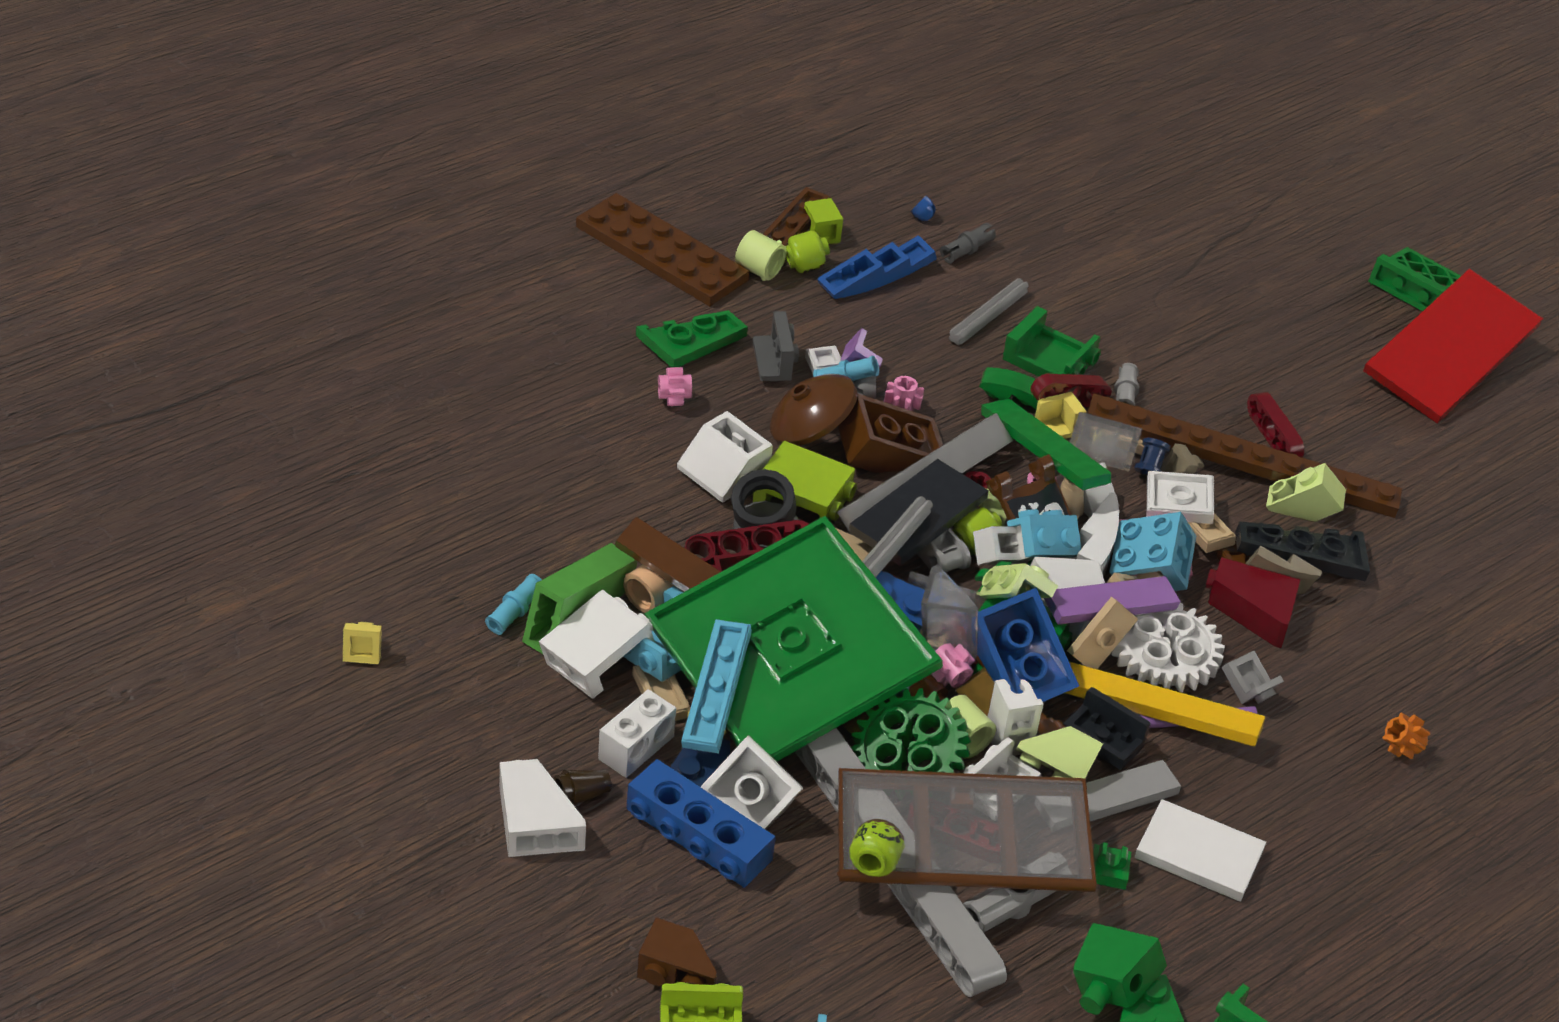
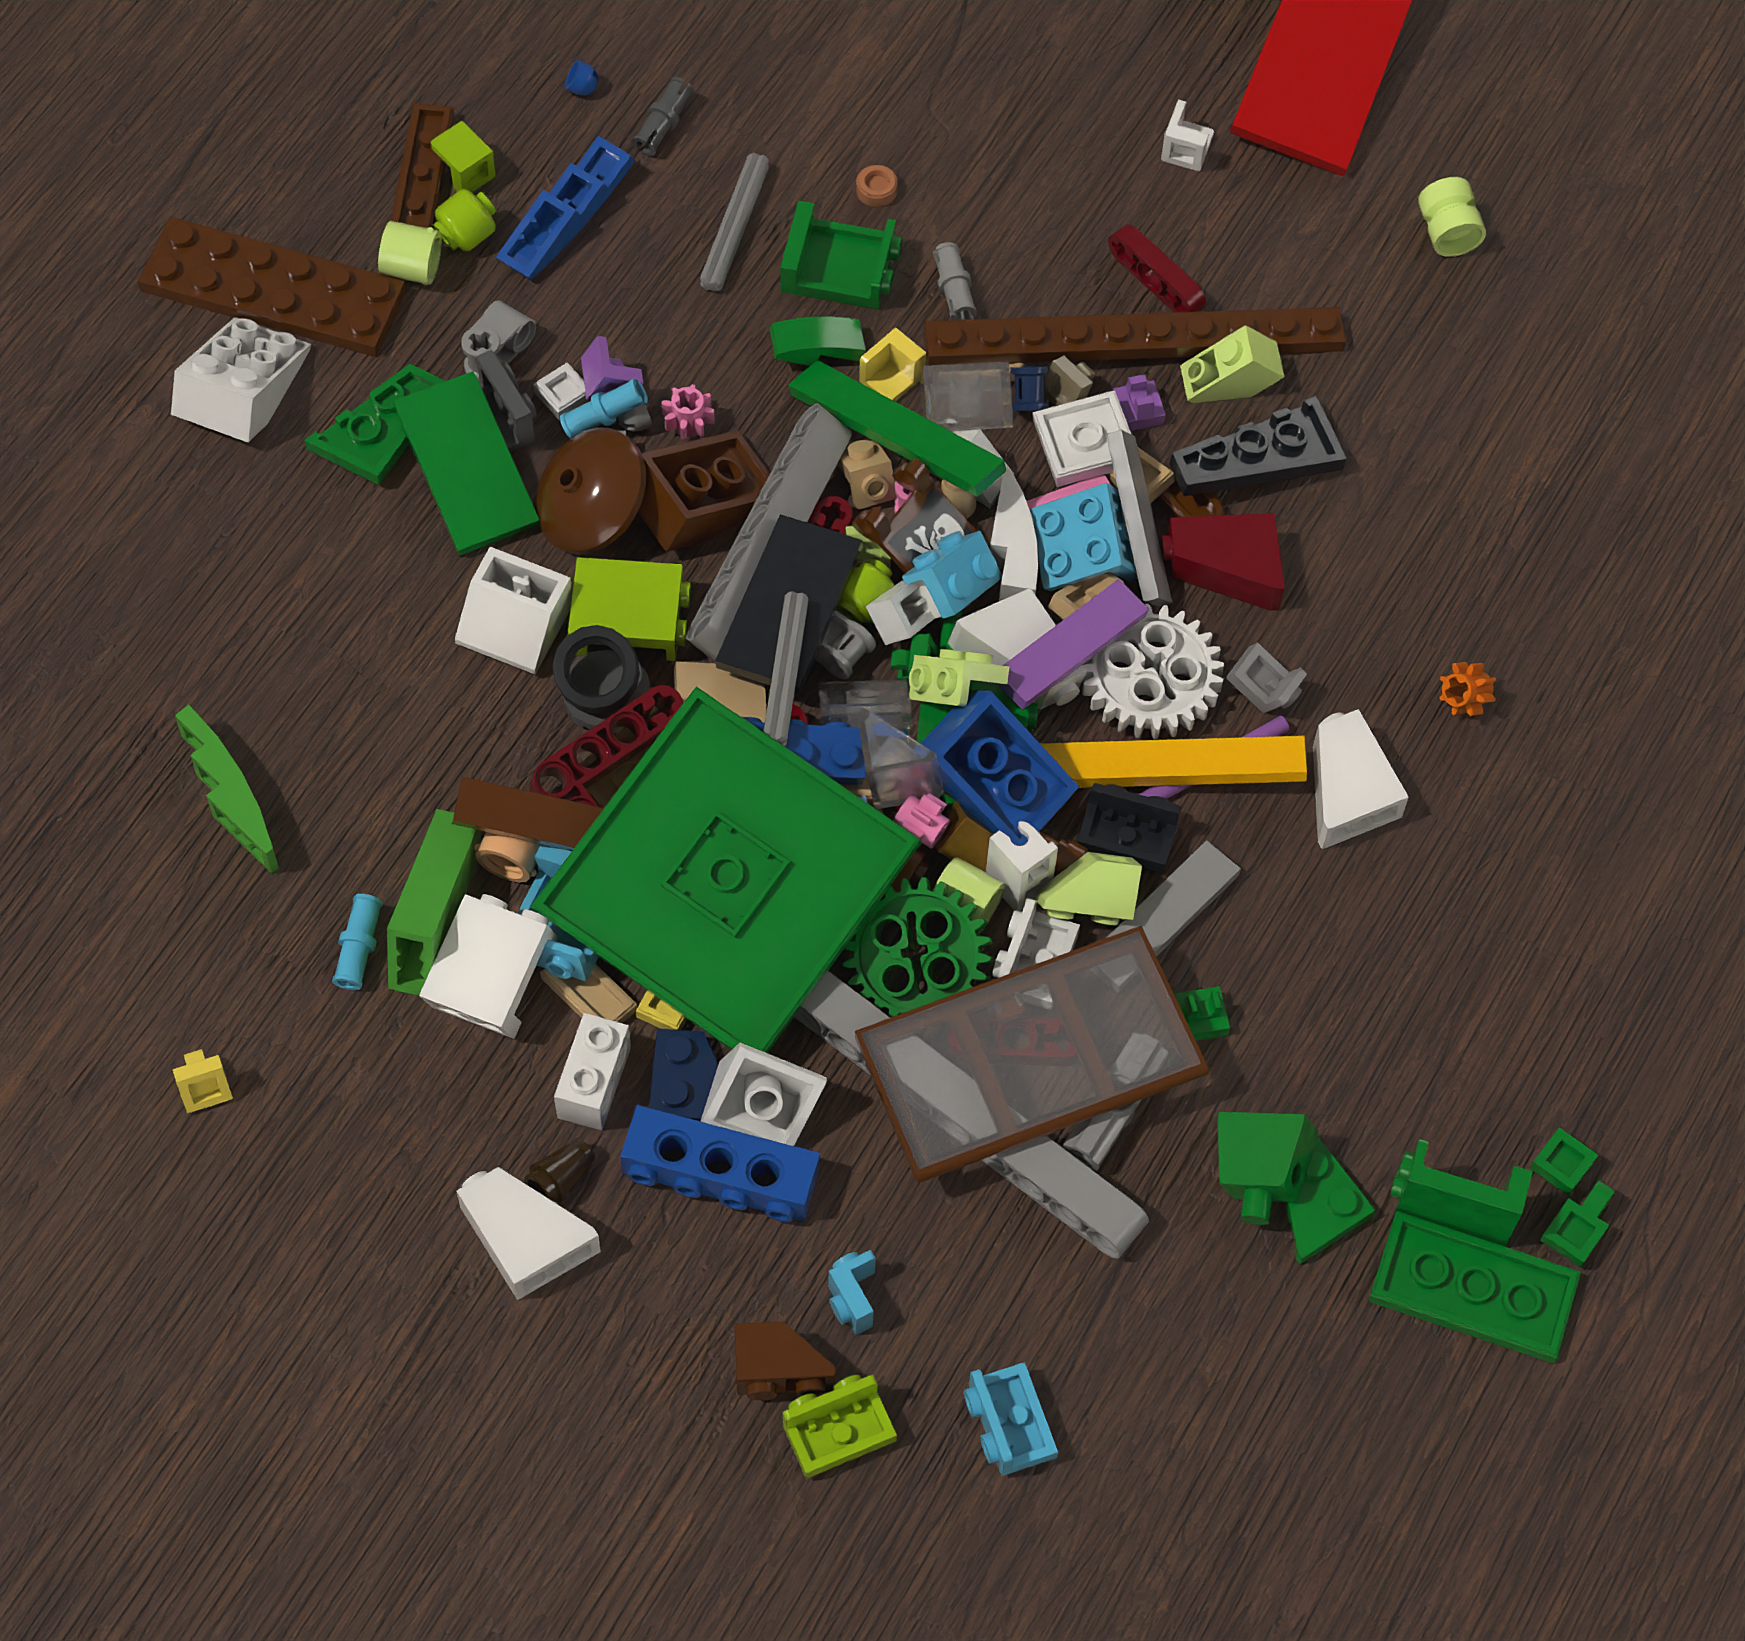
camera: 20 degrees left, 20 degrees up
bright pink gear [658,367,692,406] -> none
medium azure tile [681,619,752,753] -> none
lime head [849,818,905,877] -> none
dark red beam [1030,373,1112,407] -> none
tan plate [1067,597,1138,669] -> none
white tile [1134,799,1266,902] -> none
dark tan slope [1245,546,1322,594] -> none
none -> white slope [171,317,311,442]
none -> bright green slope [175,704,279,874]
none -> green tile [393,371,540,556]
none -> light grey piece [461,300,536,381]
none -> medium azure bracket [828,1250,876,1335]
none -> tan bracket [837,440,897,509]
none -> nougat tile [856,165,898,207]
none -> light grey tile [1106,429,1172,607]
none -> medium lavender tile [1113,374,1166,431]
none -> white panel [1161,99,1214,172]
none -> white slope [1313,709,1409,849]
none -> yellowish green wheel [1418,177,1486,257]

